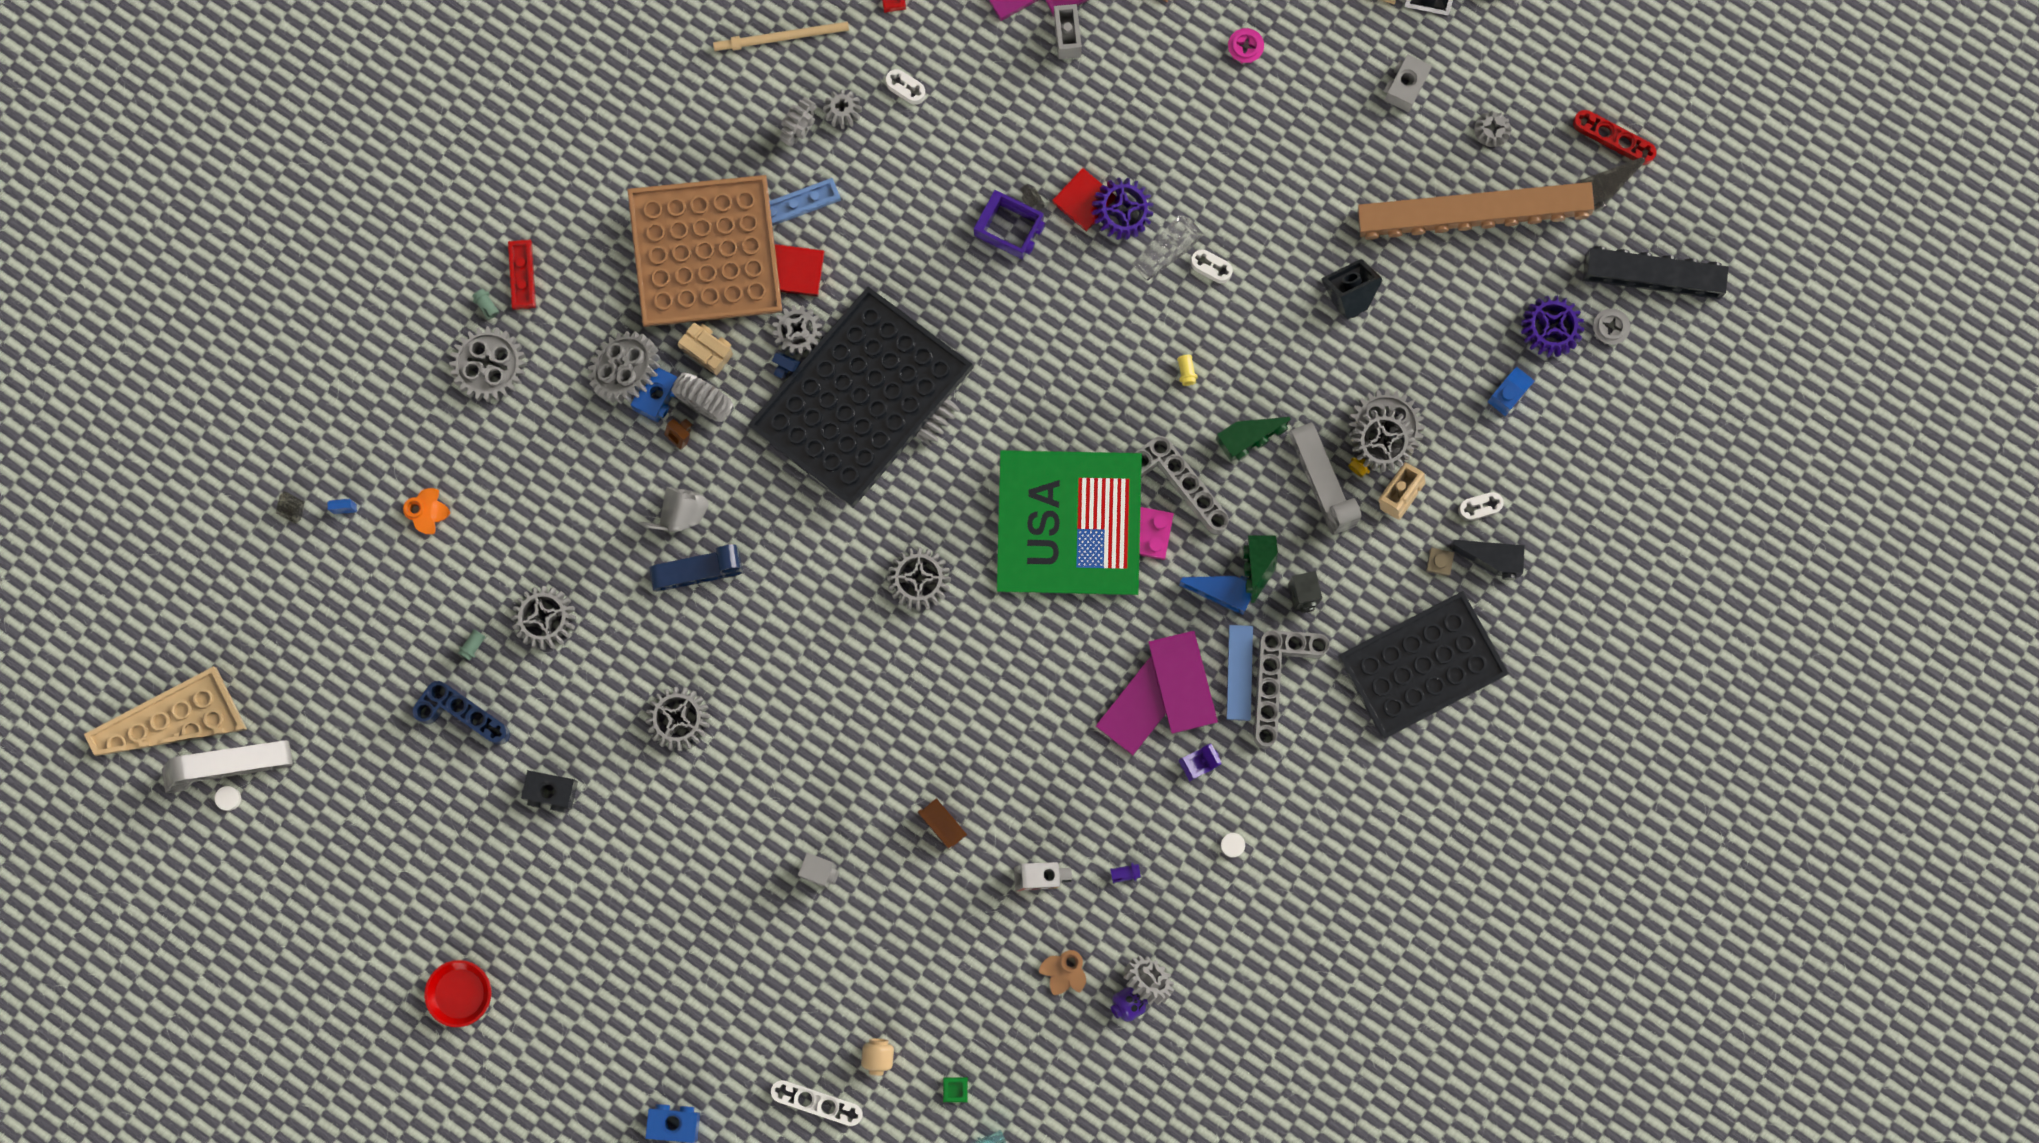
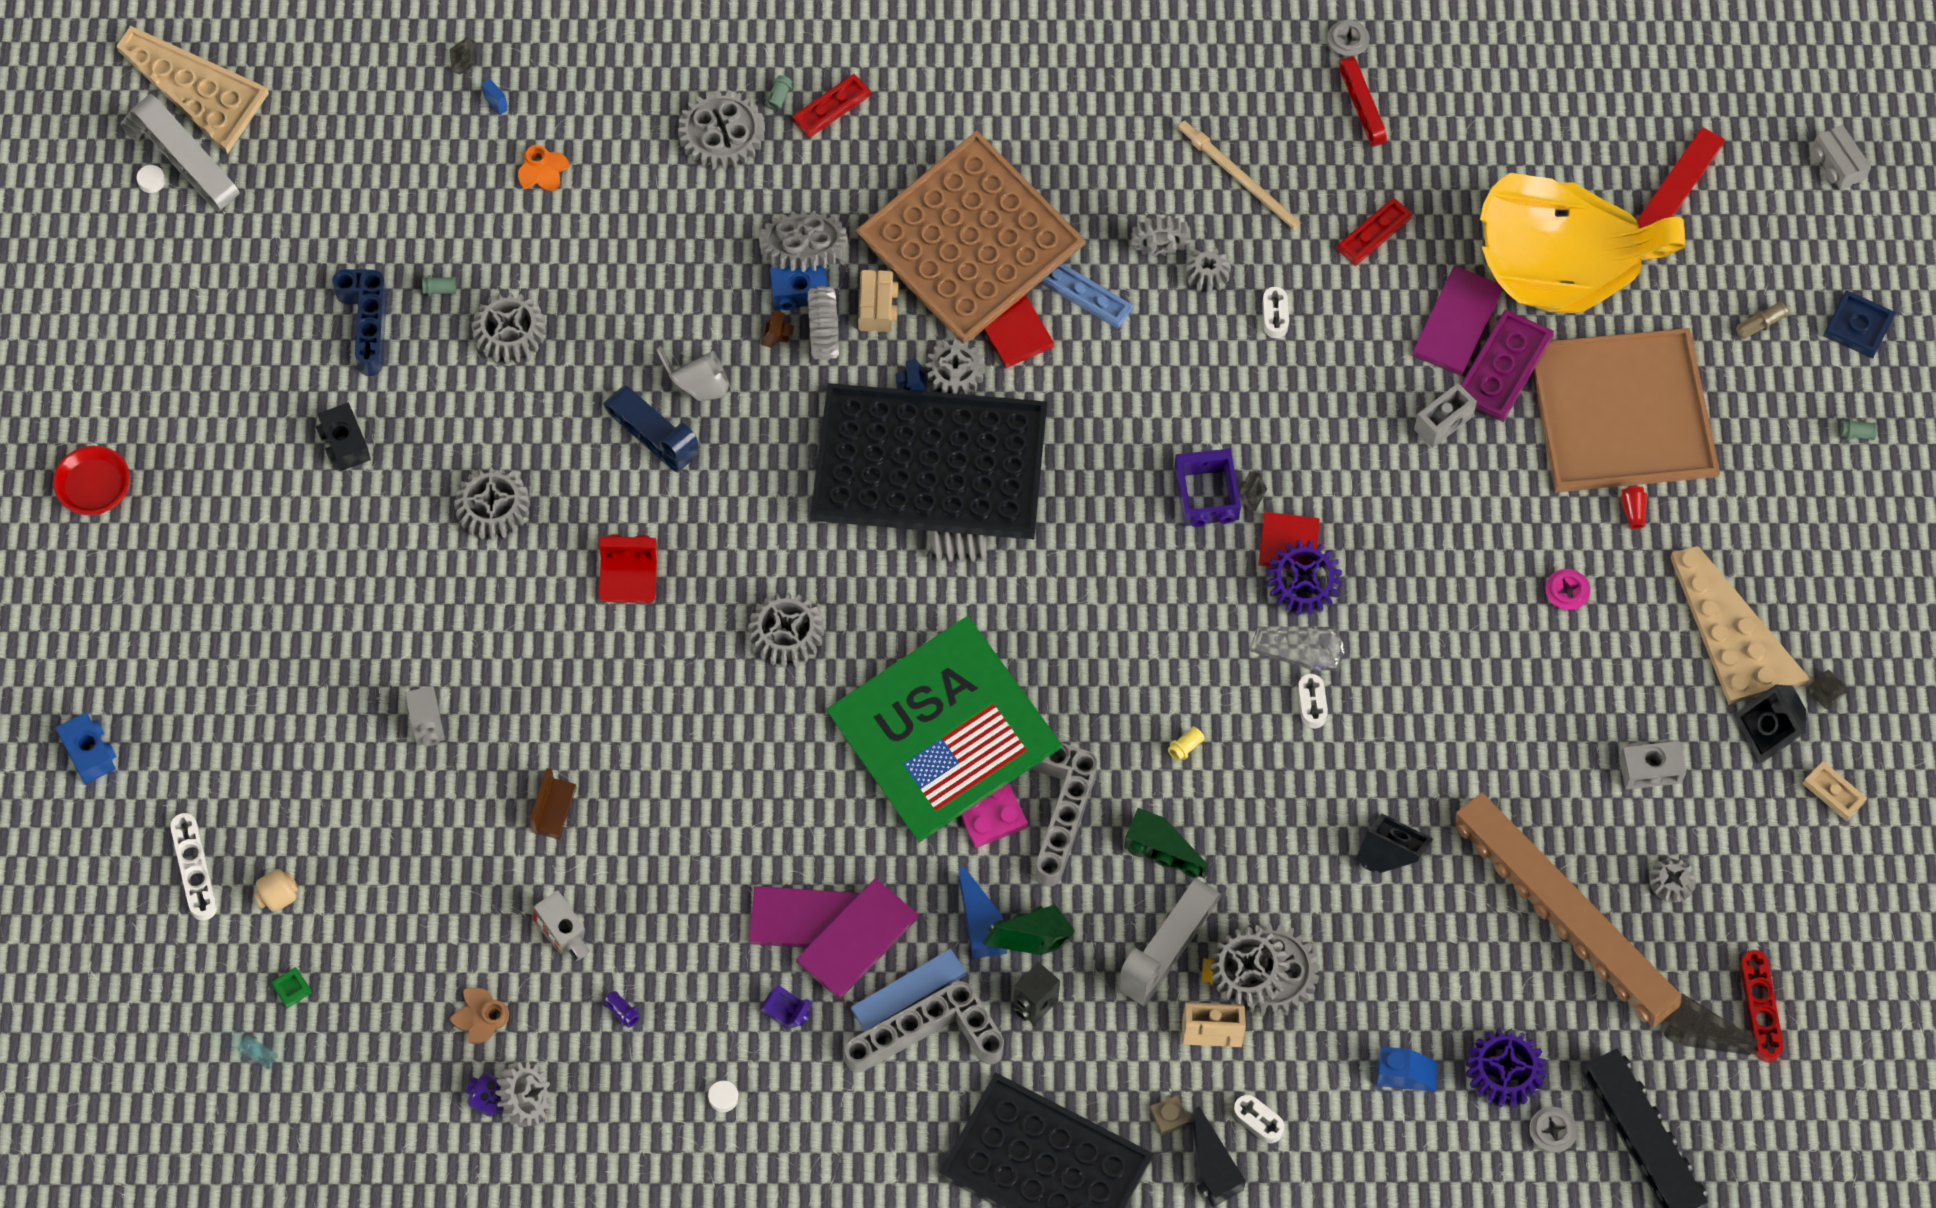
camera: 55 degrees right, 15 degrees down
none -> red bracket [599,534,658,603]

